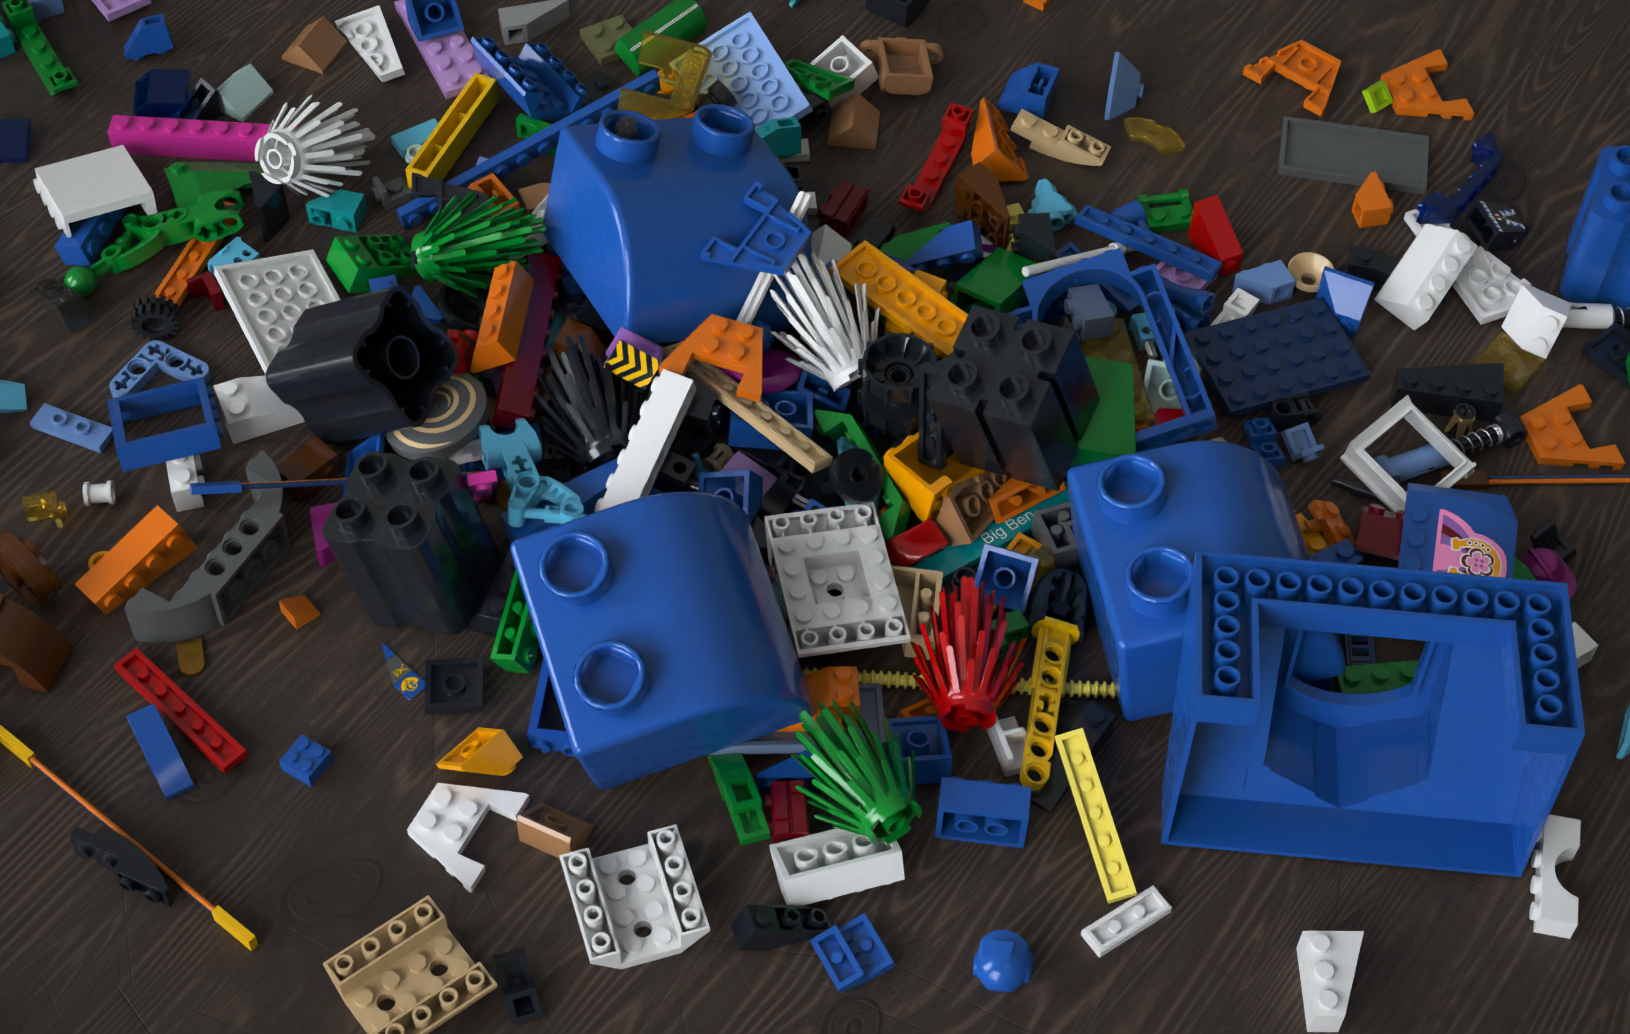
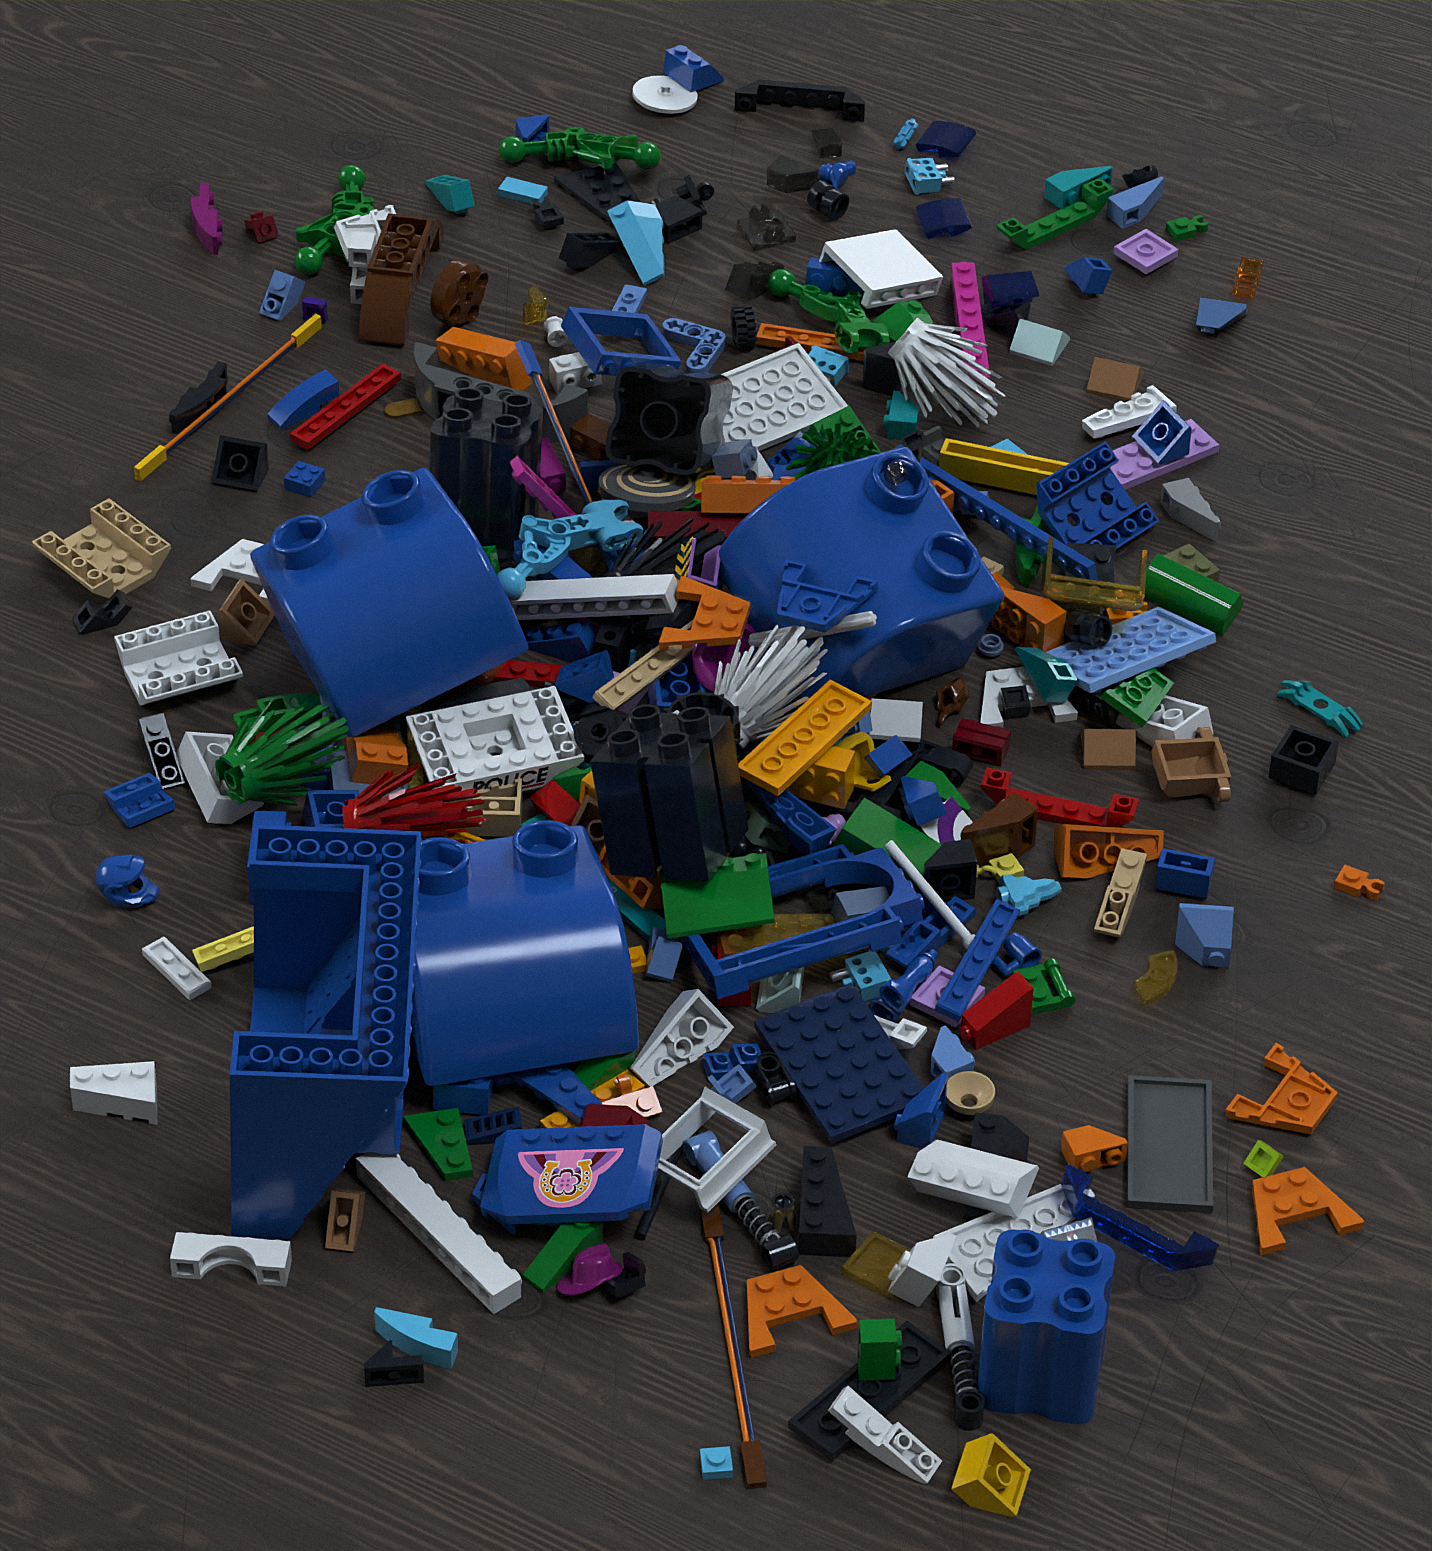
camera: 85 degrees right, 10 degrees down
none -> black slope [211,435,269,491]

